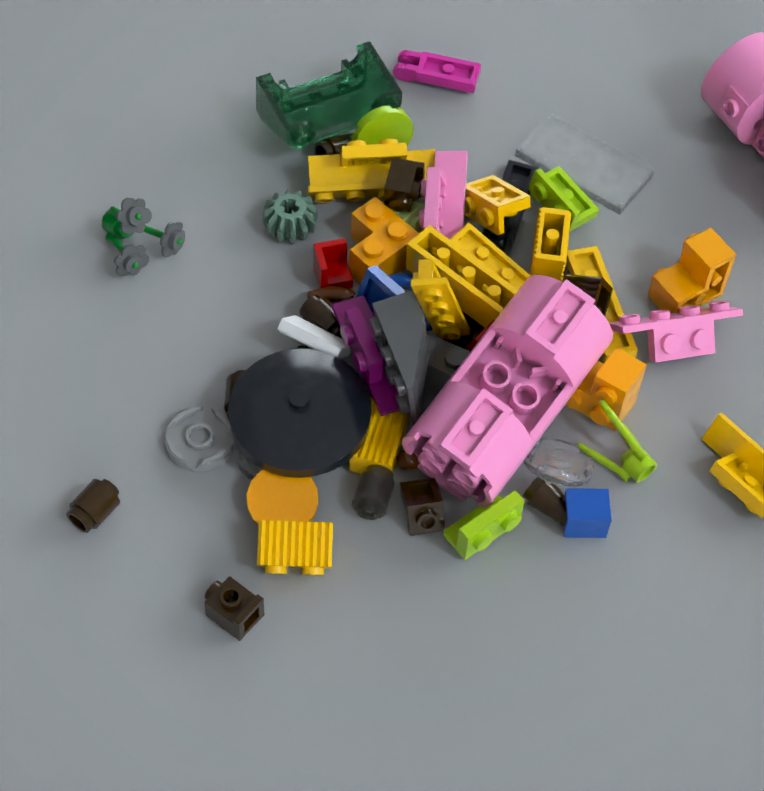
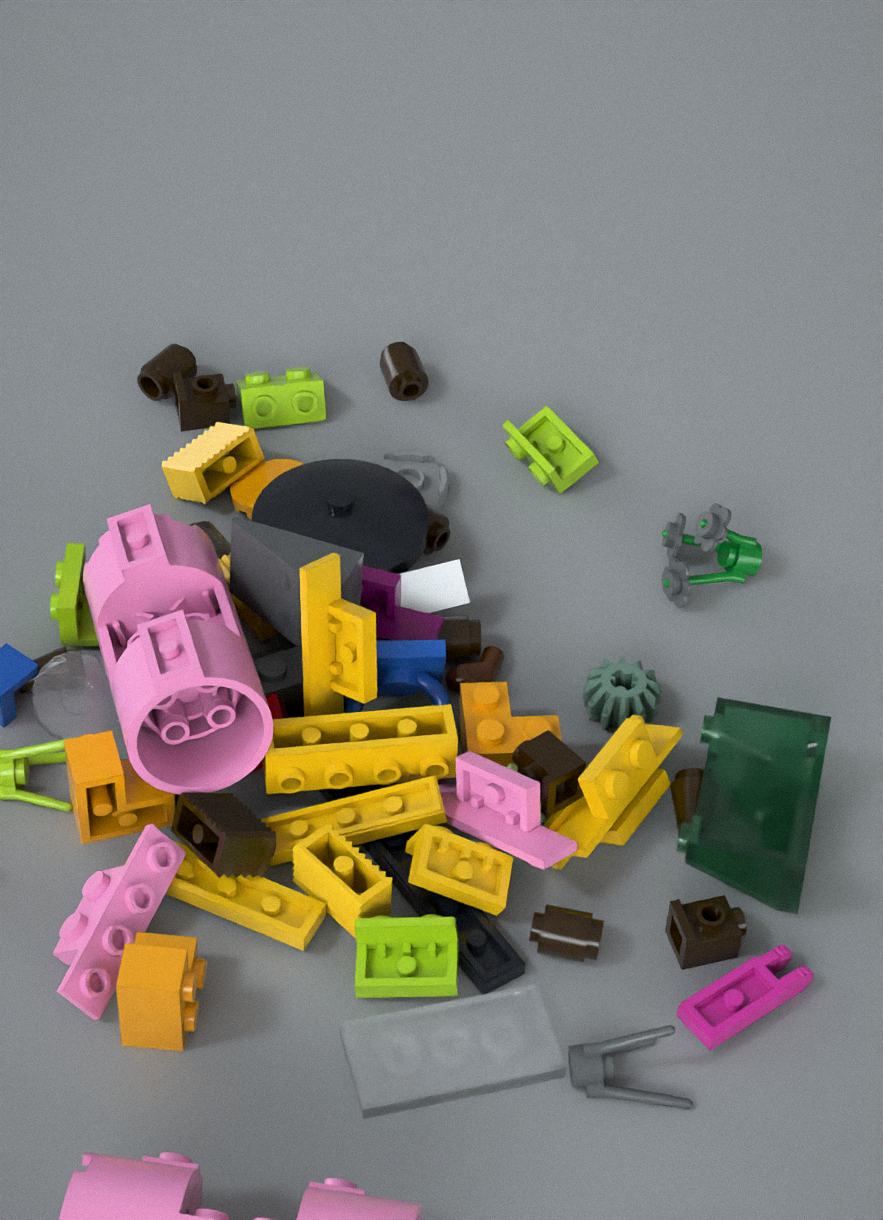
camera: 130 degrees right, 10 degrees down
red panel [313,238,353,288] -> none
lime tile [352,106,414,146] -> none
none -> dark brown brick [137,344,197,401]
none -> lime bracket [235,367,326,429]
none -> lime bracket [502,405,599,494]
none -> dark brown brick [529,904,604,962]
none -> dark grey plant [568,1025,693,1109]
none -> dark brown brick [665,895,747,970]

